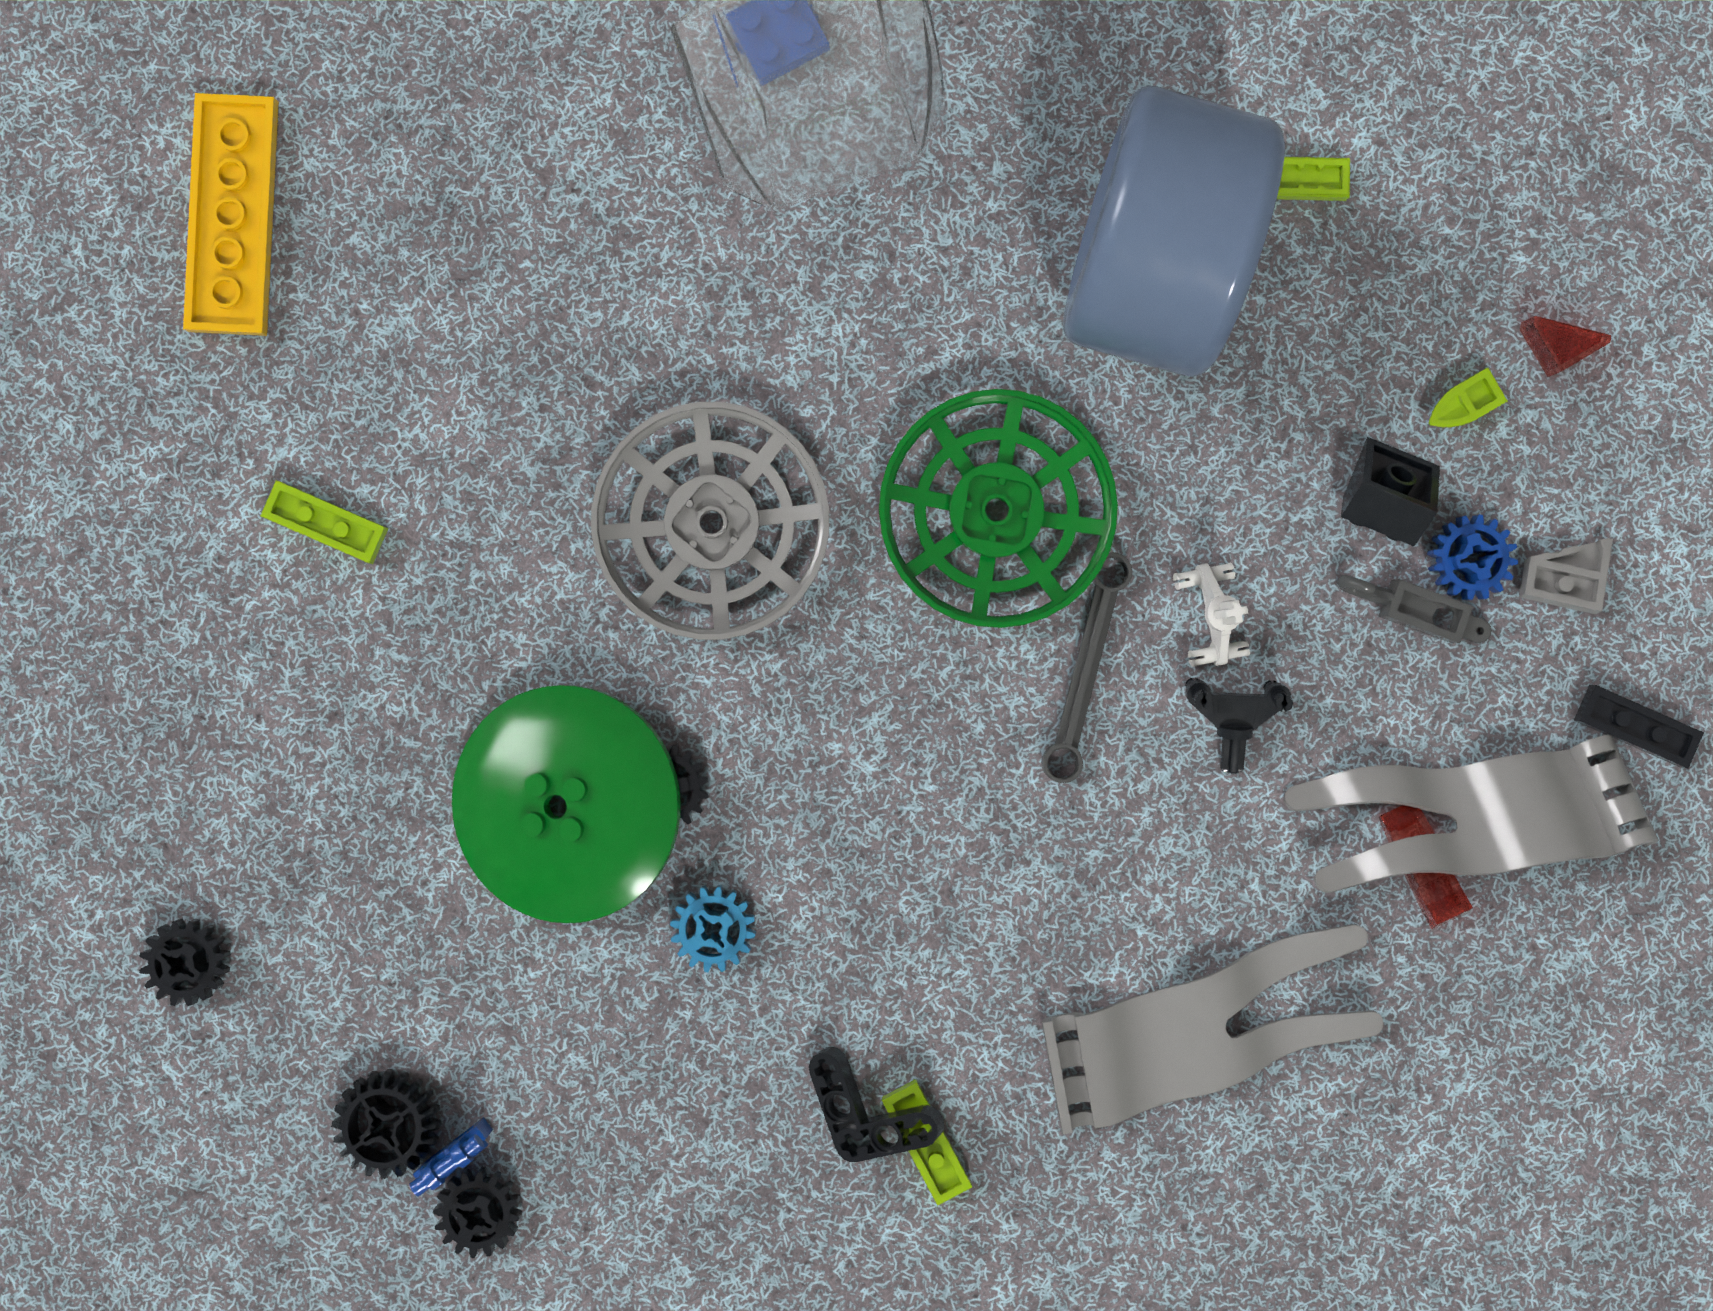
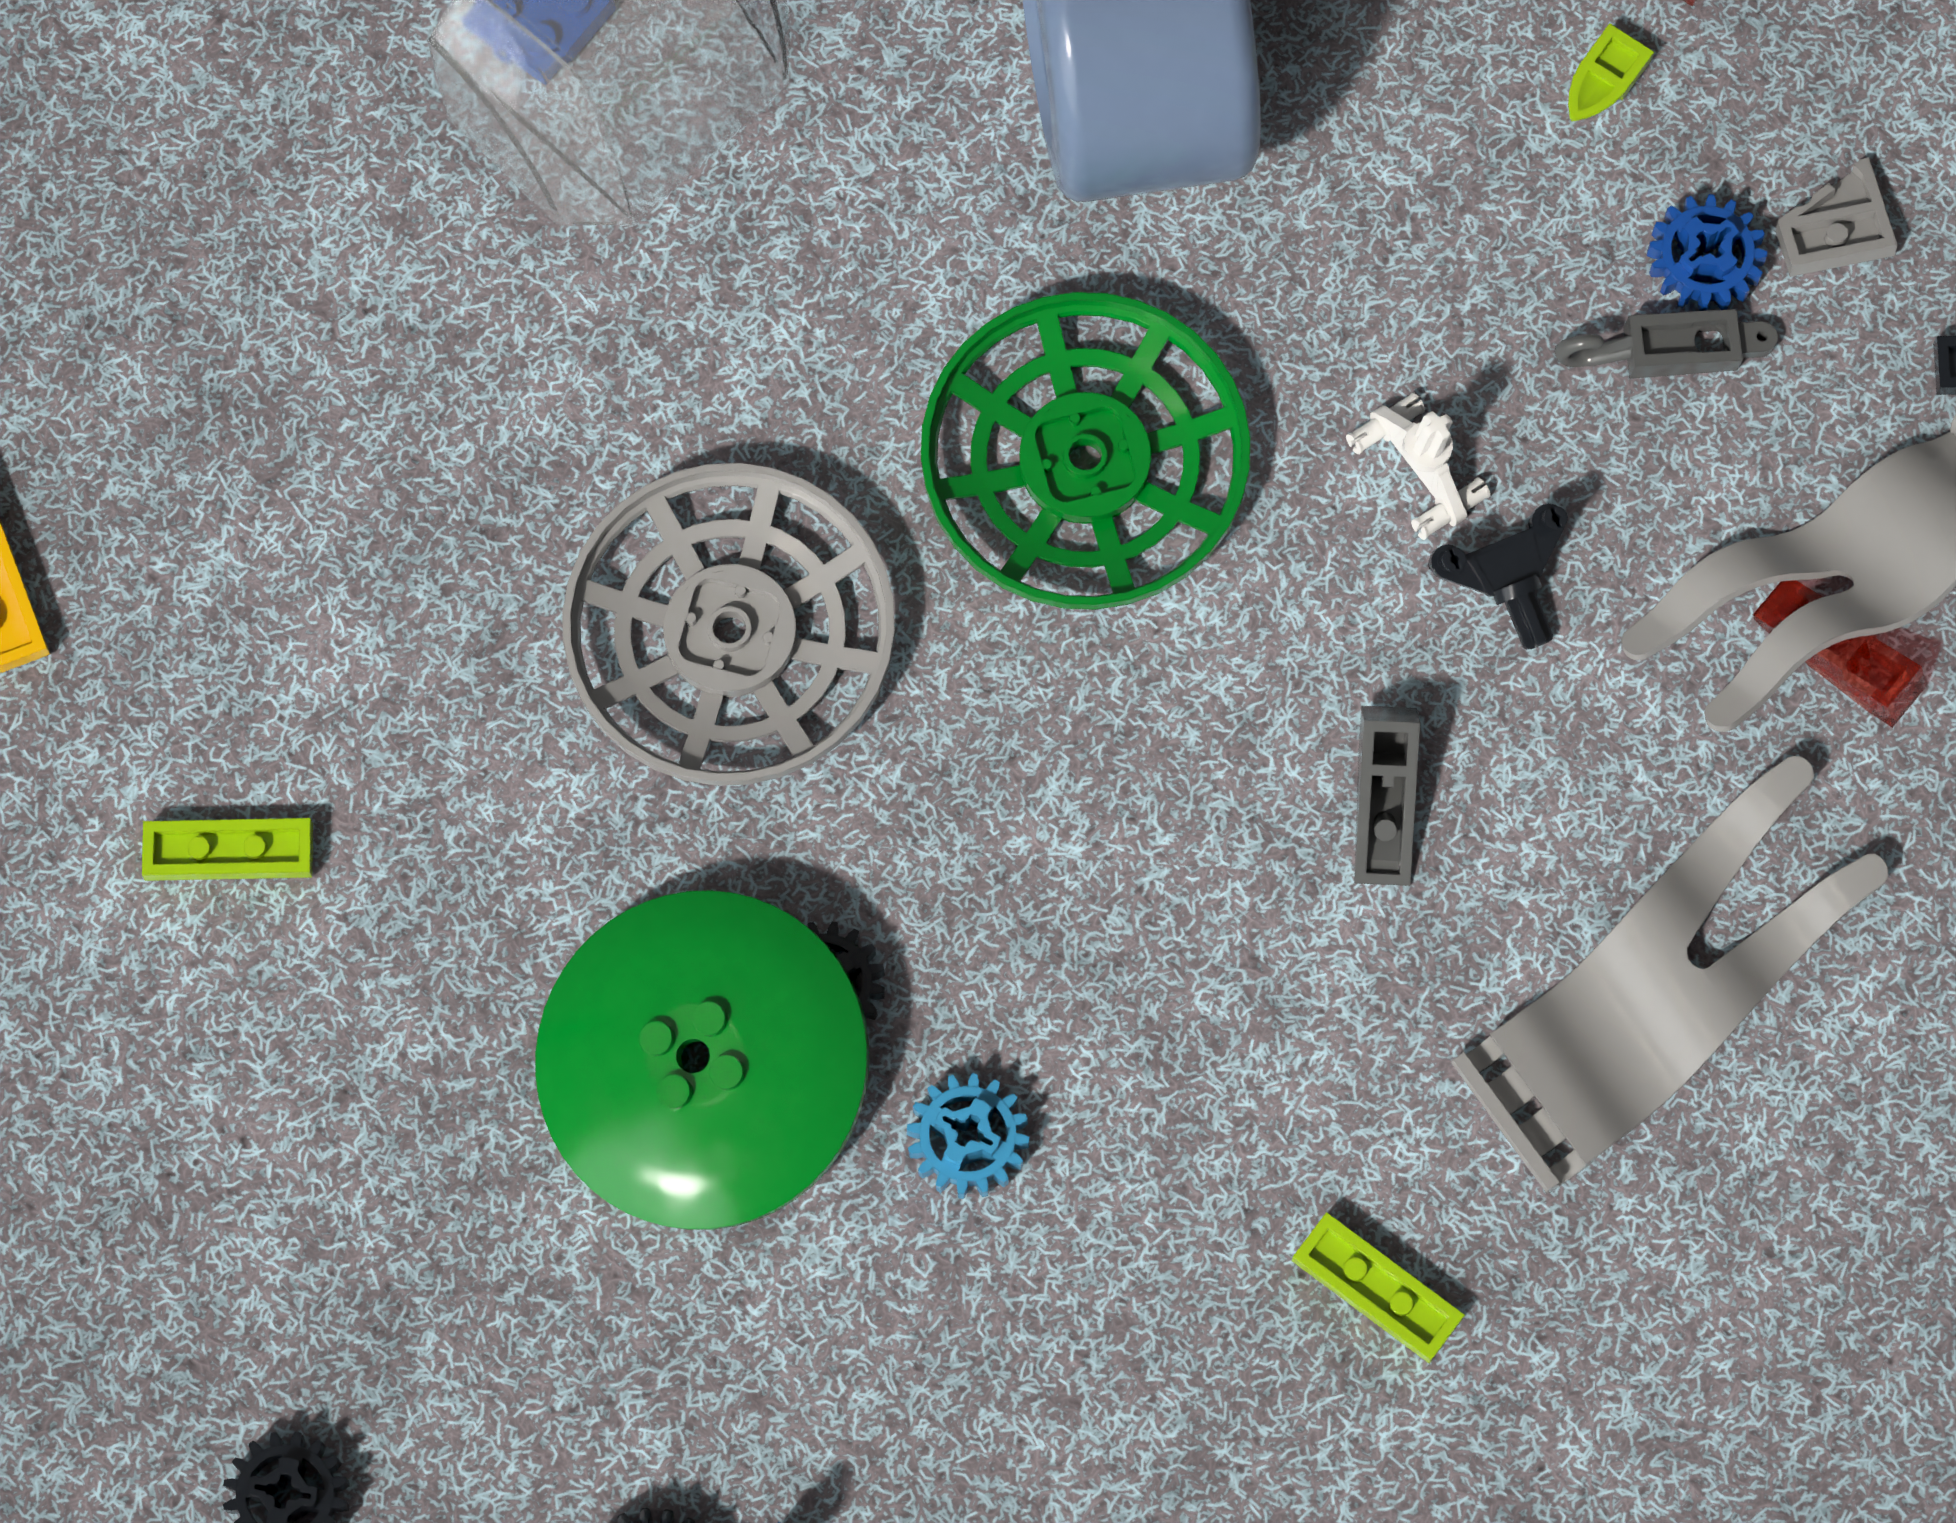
camera: 25 degrees left, 15 degrees down
black beam [809,1047,945,1162] -> none
dark grey piece [1041,552,1132,783] -> none
black slope [1341,437,1440,546] -> none
none -> dark grey slope [1354,706,1420,886]

